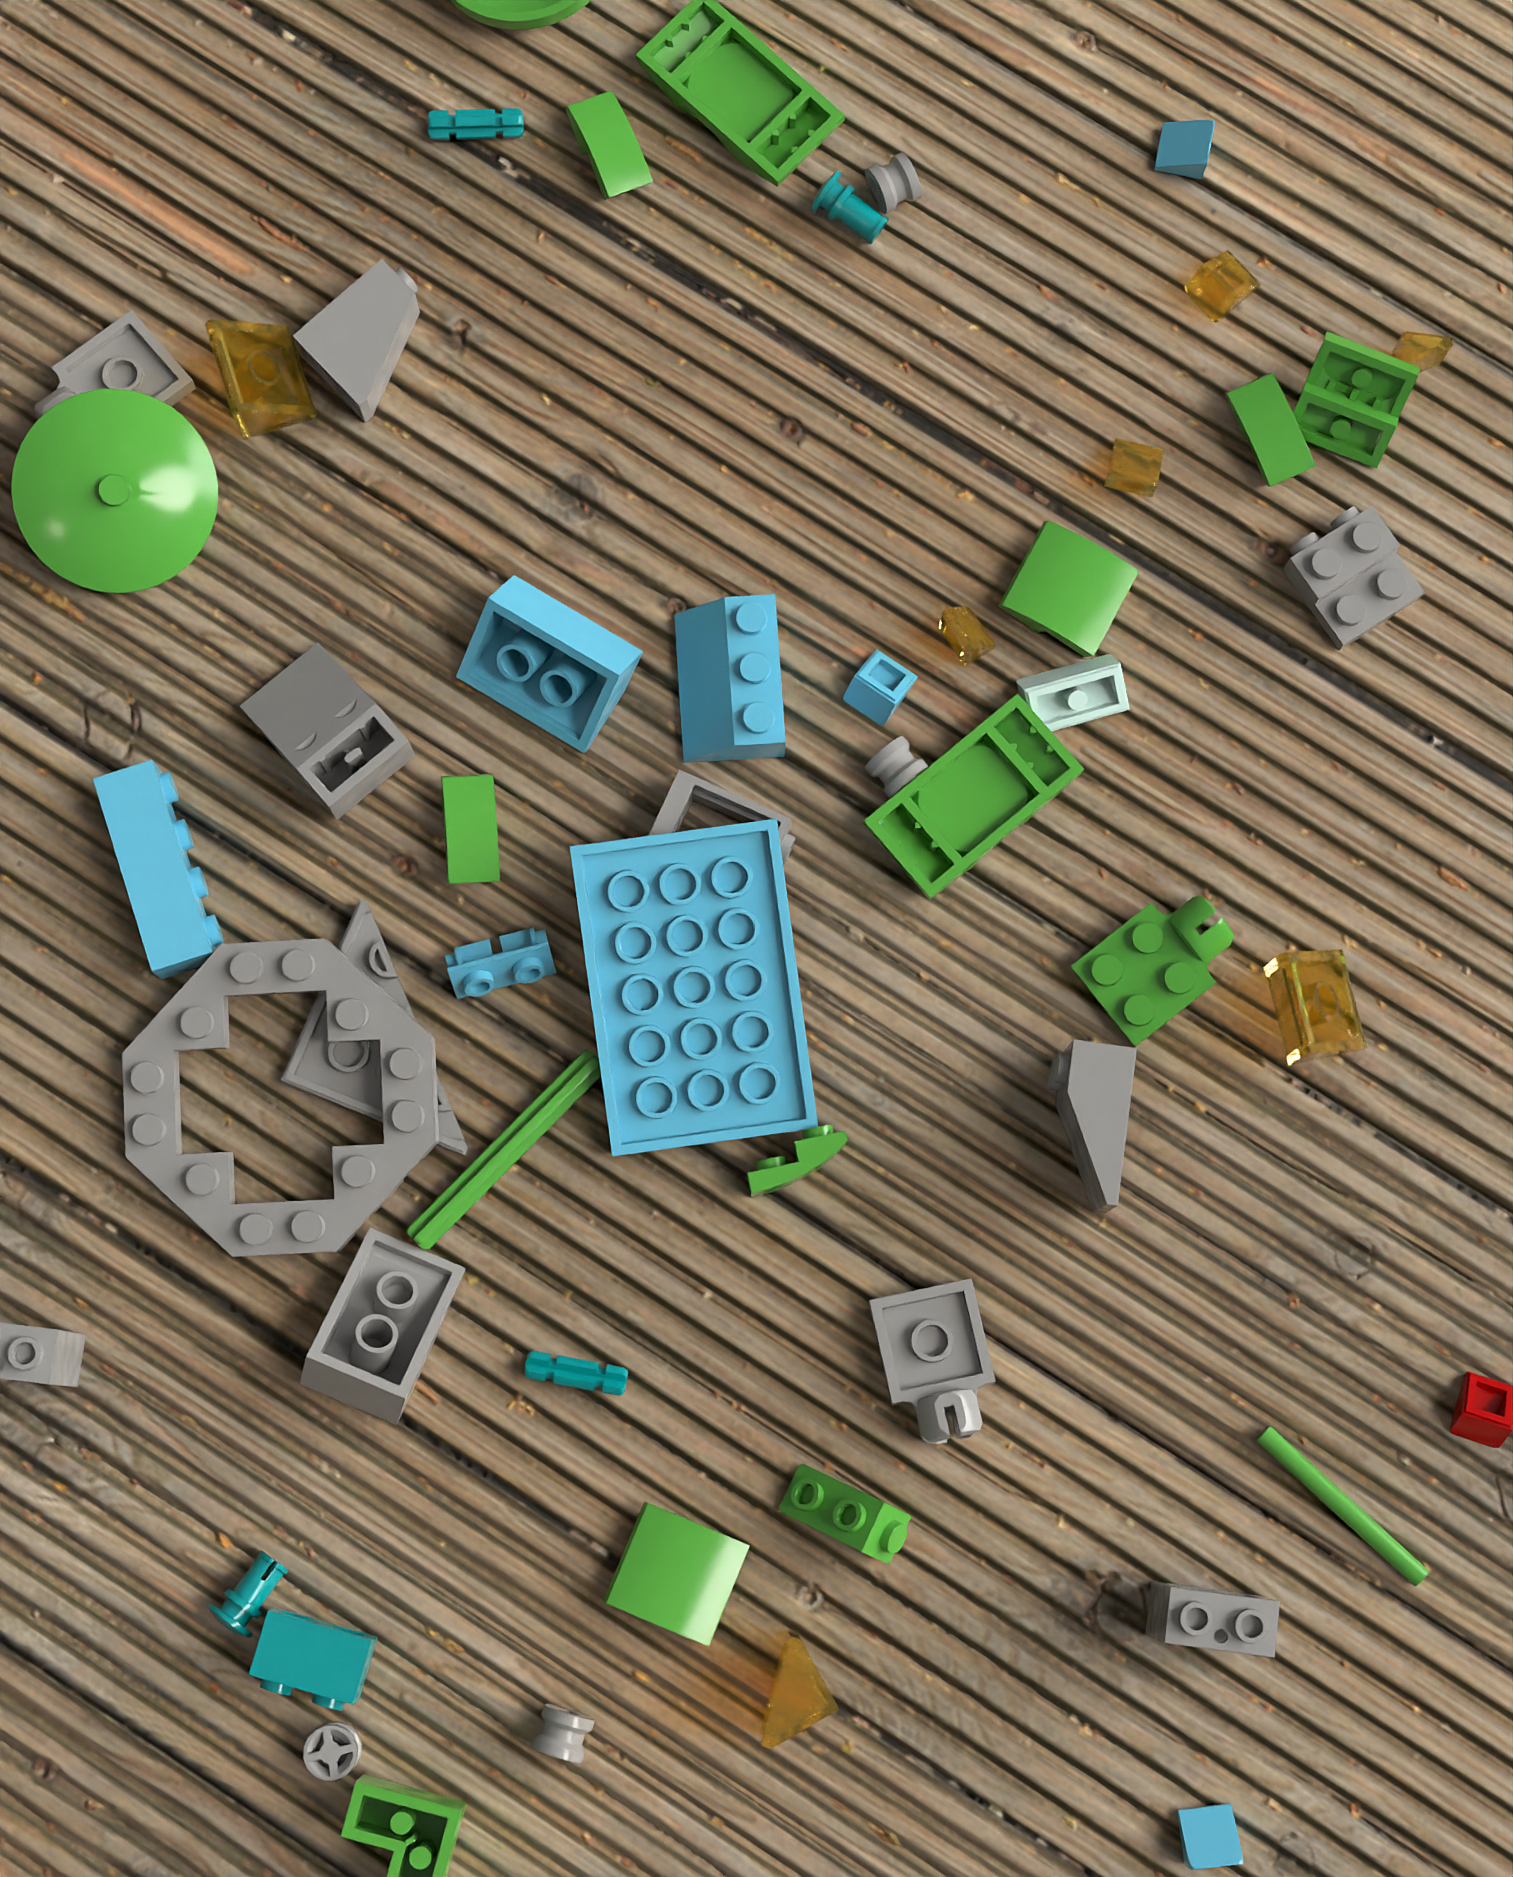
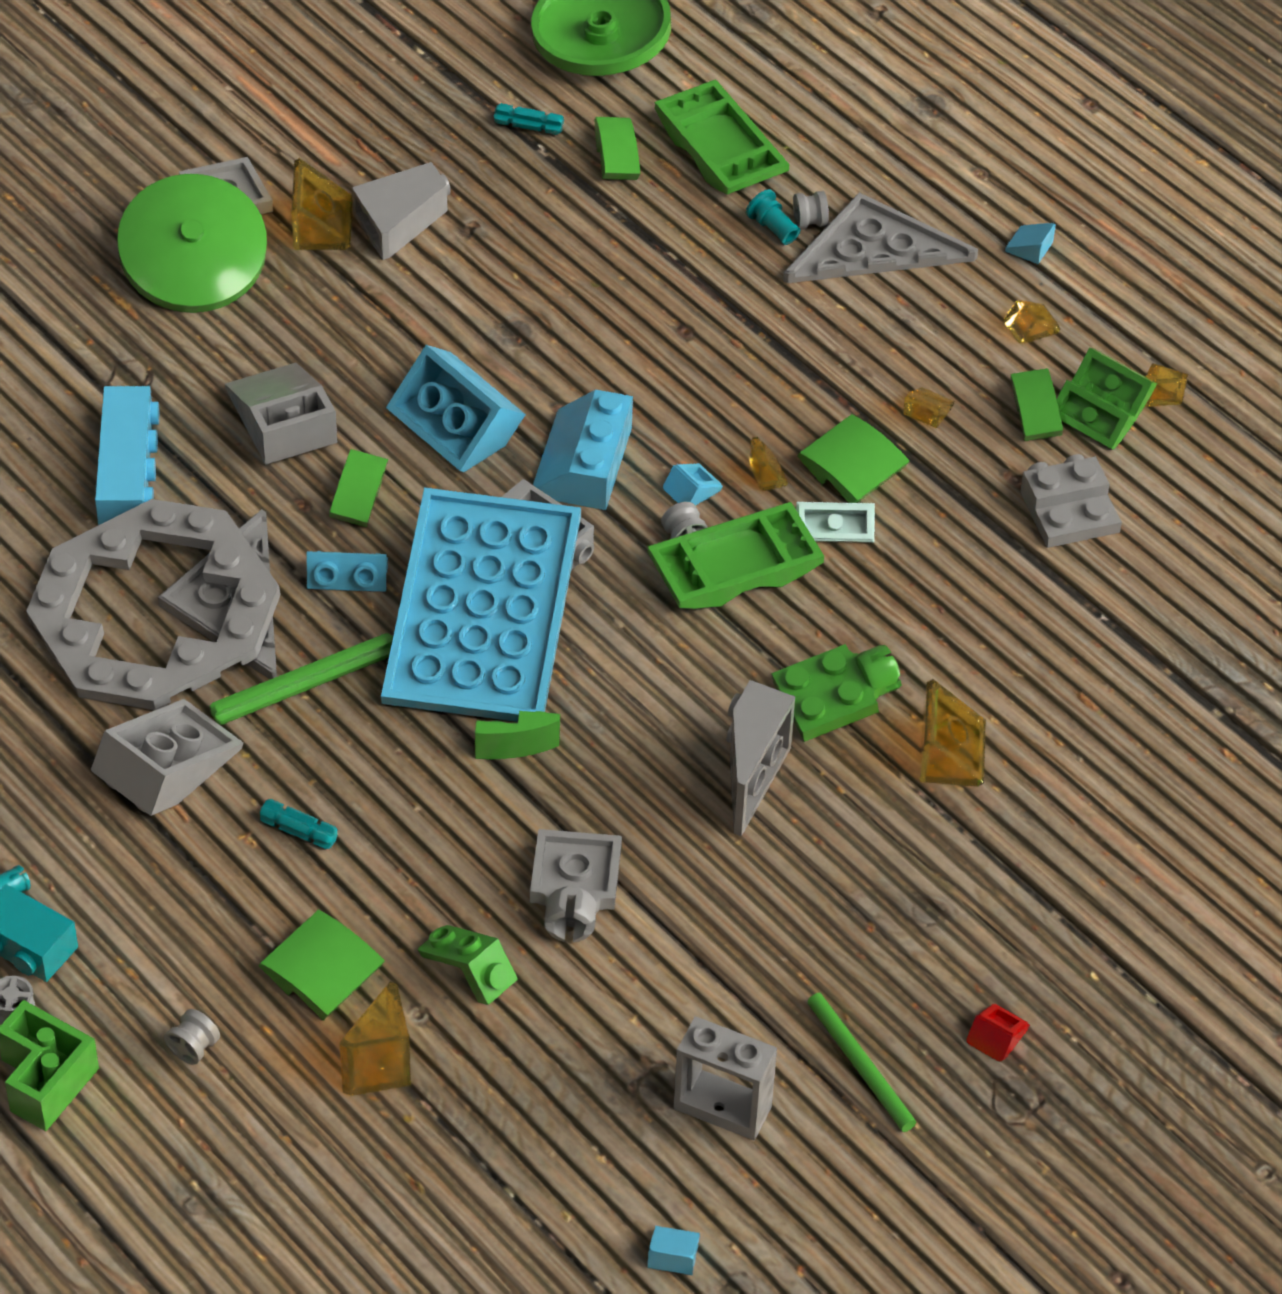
camera: 20 degrees right, 30 degrees down
none -> light grey tile [783,193,978,283]

